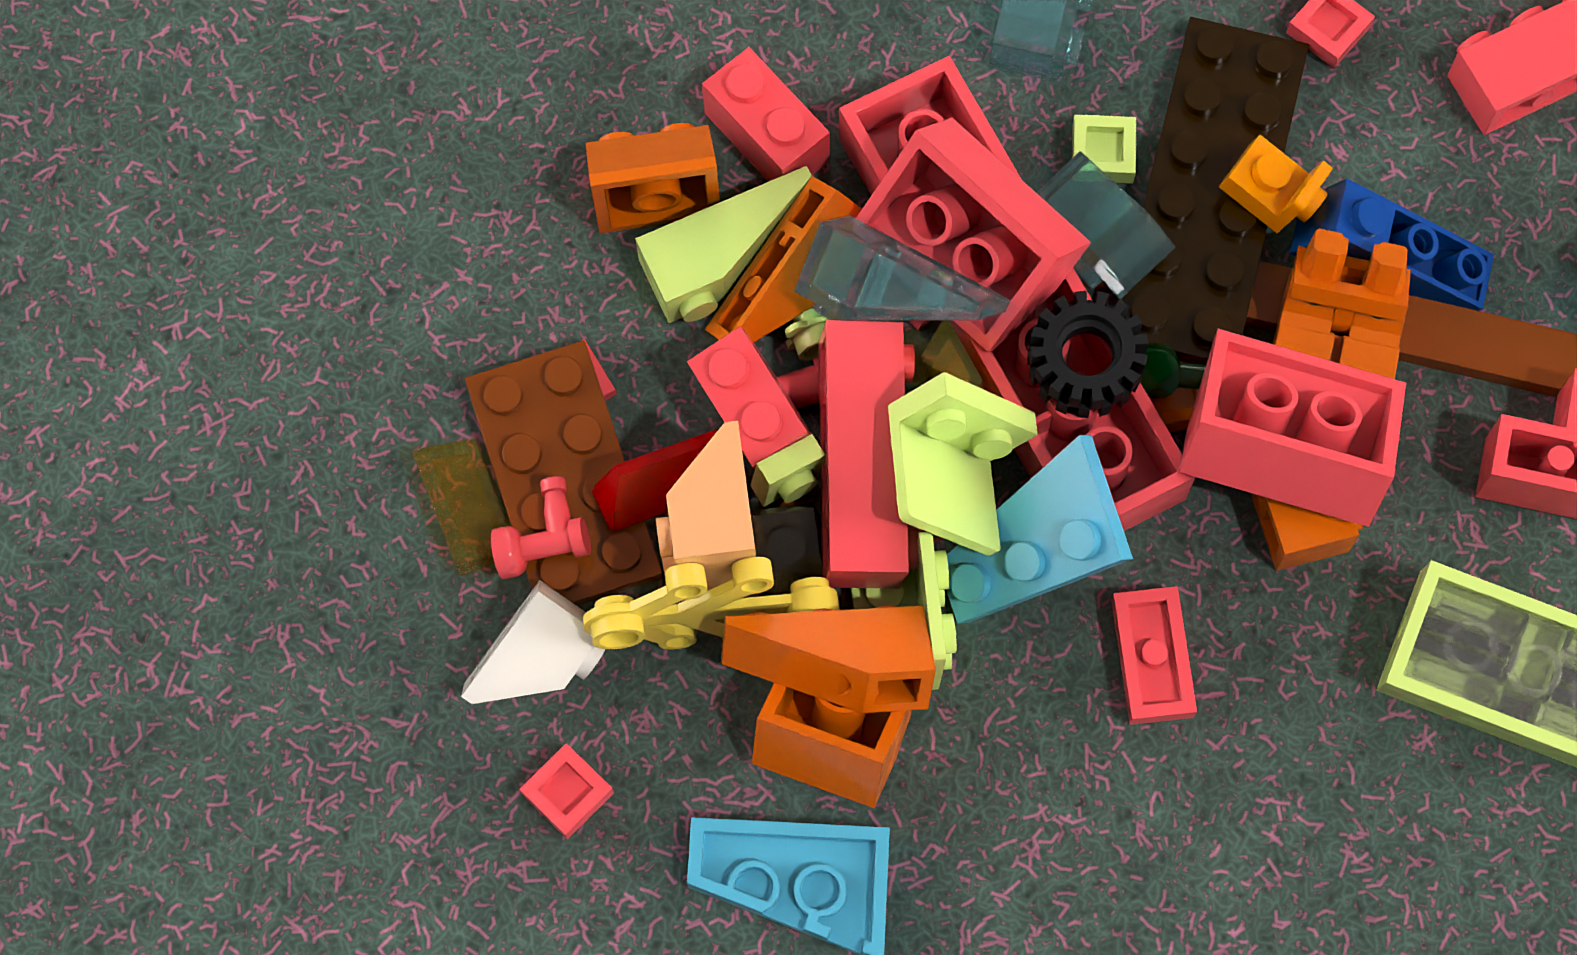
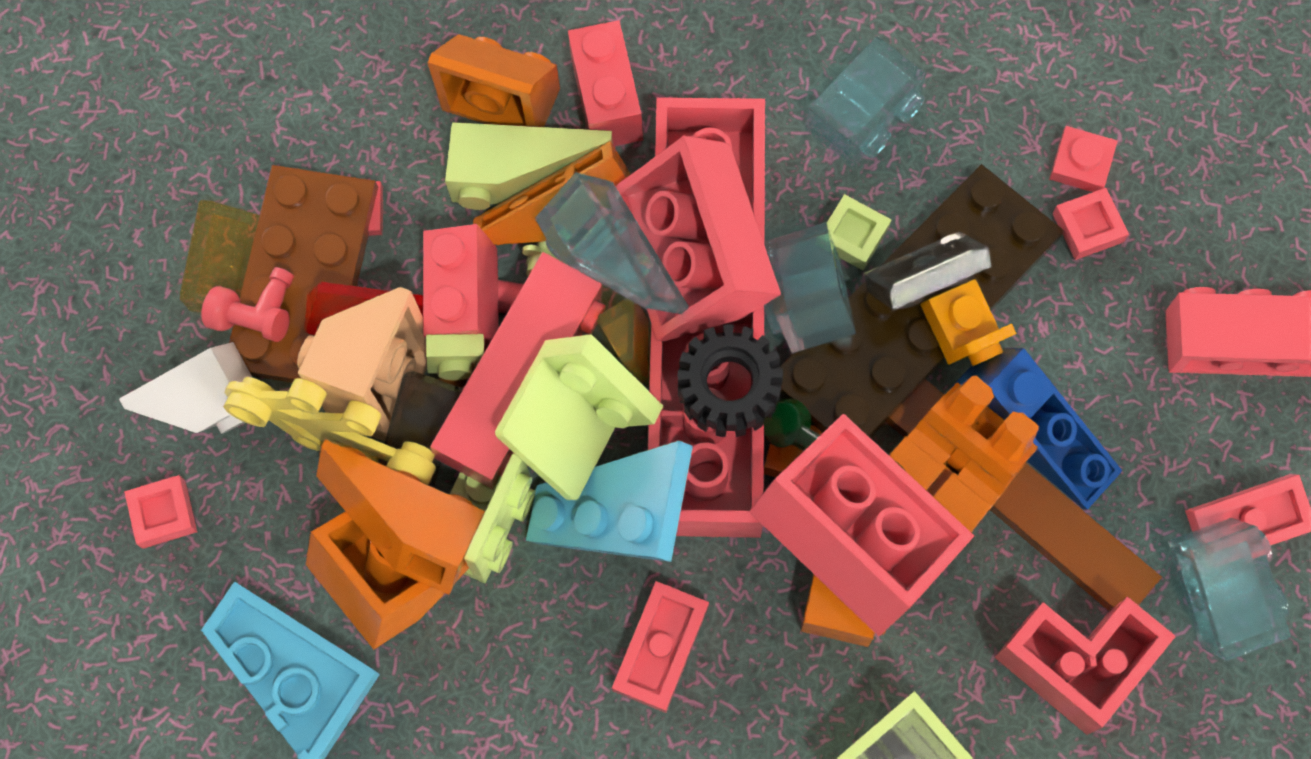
camera: 30 degrees right, 0 degrees up
none -> clear smoke plate [863,231,992,310]

